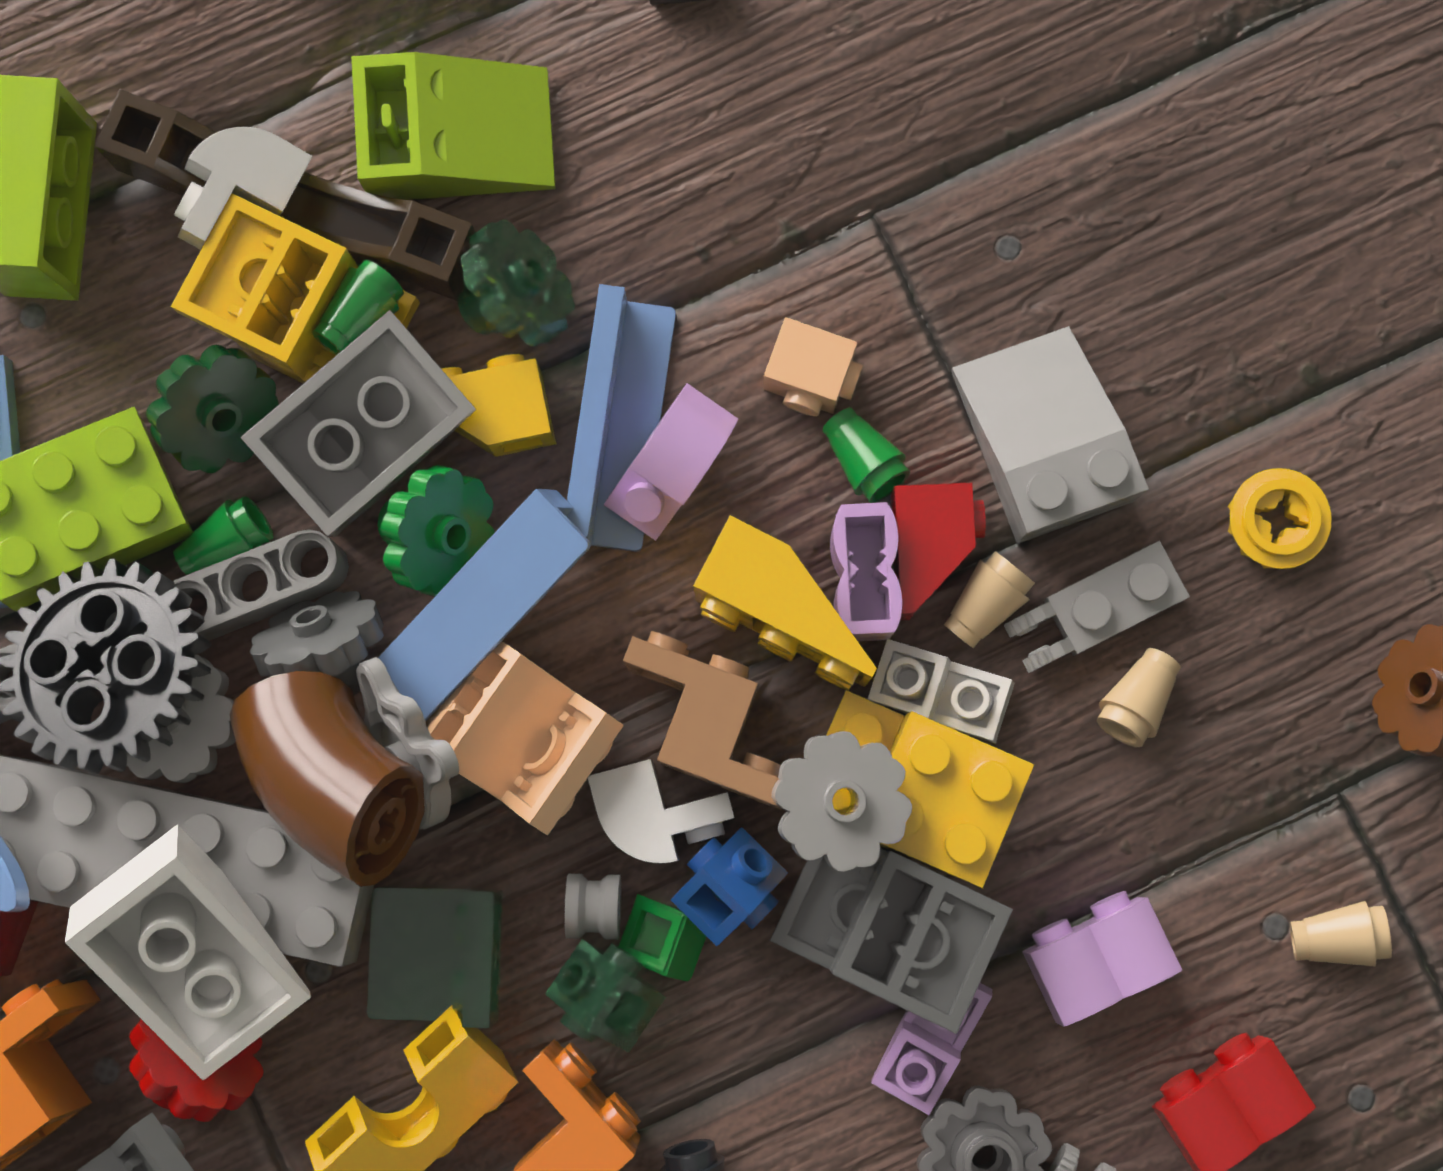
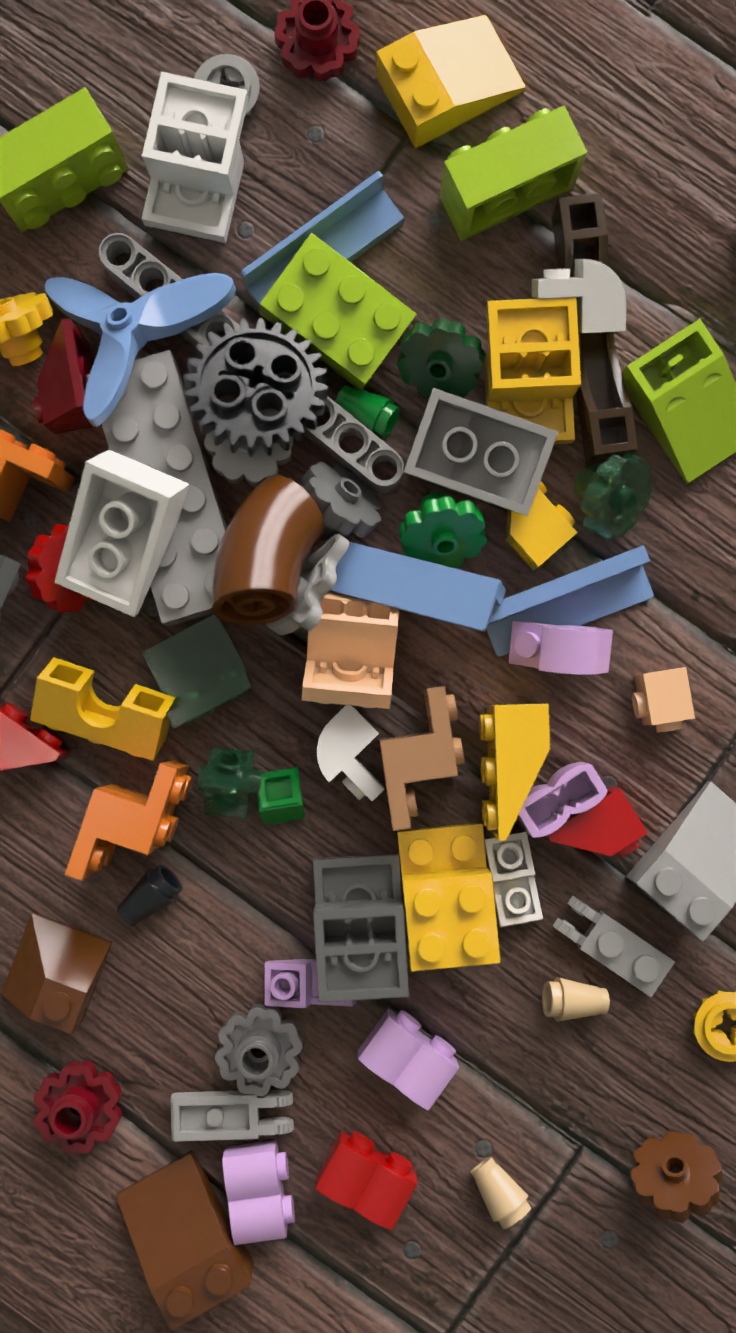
camera: 60 degrees right, 5 degrees up
green cone [312,260,404,355] -> none
light grey wheel [565,874,621,940] -> none
blue brick [671,827,788,946] -> none
light grey plant [771,731,912,872] -> none
green cone [822,407,910,503] -> none
tan cone [944,551,1035,648] -> none

